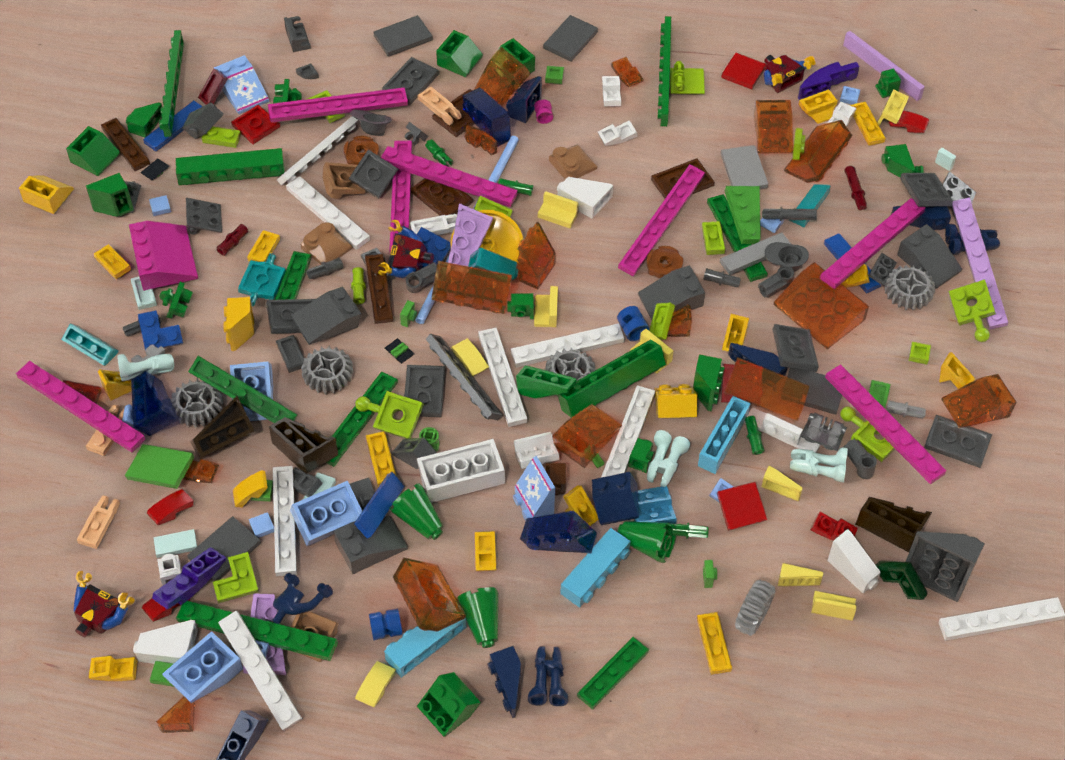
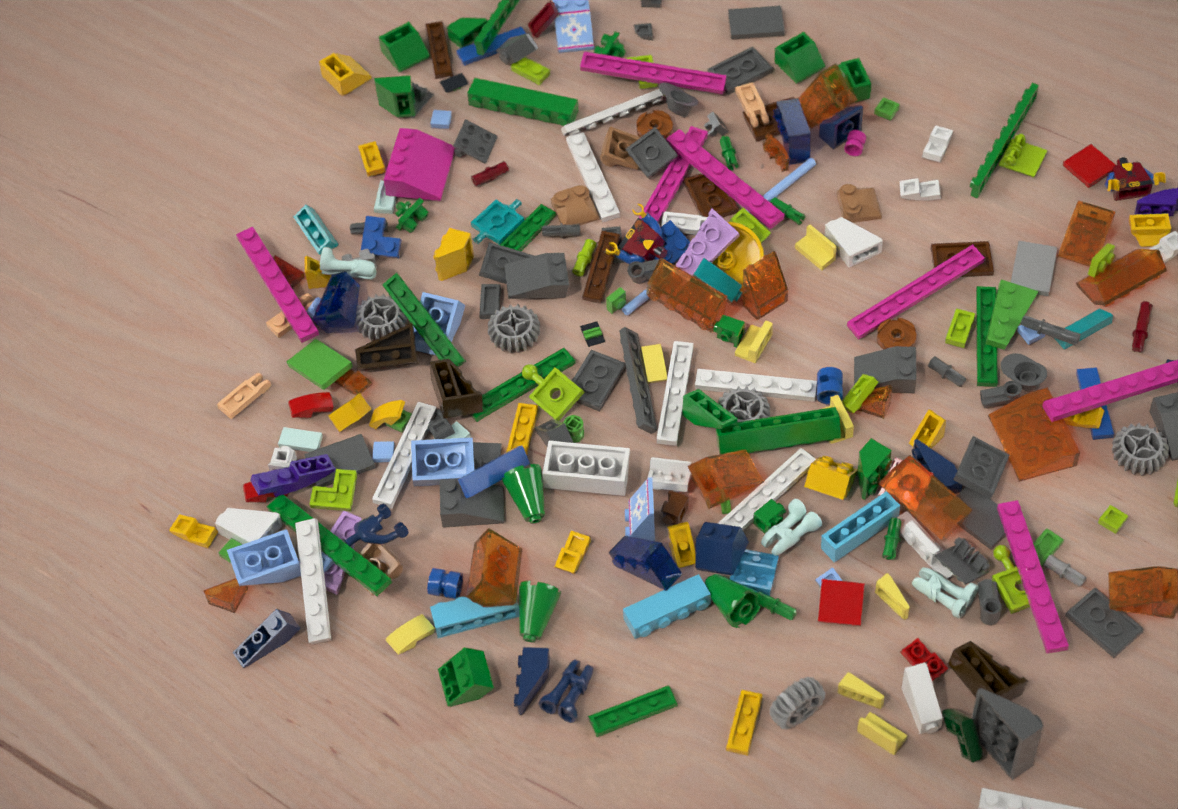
camera: 30 degrees right, 0 degrees up
torso [74,571,135,638] -> none
red tile [231,105,280,145] -> none
yellow plate [247,230,280,262] -> none
dark grey tile [543,15,598,62] -> none
clear orange slope [611,57,644,87] -> none
bright green plate [703,560,717,588] -> none
light grey tile [720,232,791,275] -> none
dark grey slope [868,253,897,286] -> none
yellow slope [939,352,975,393] -> none
none -> yellow slope [328,393,371,432]

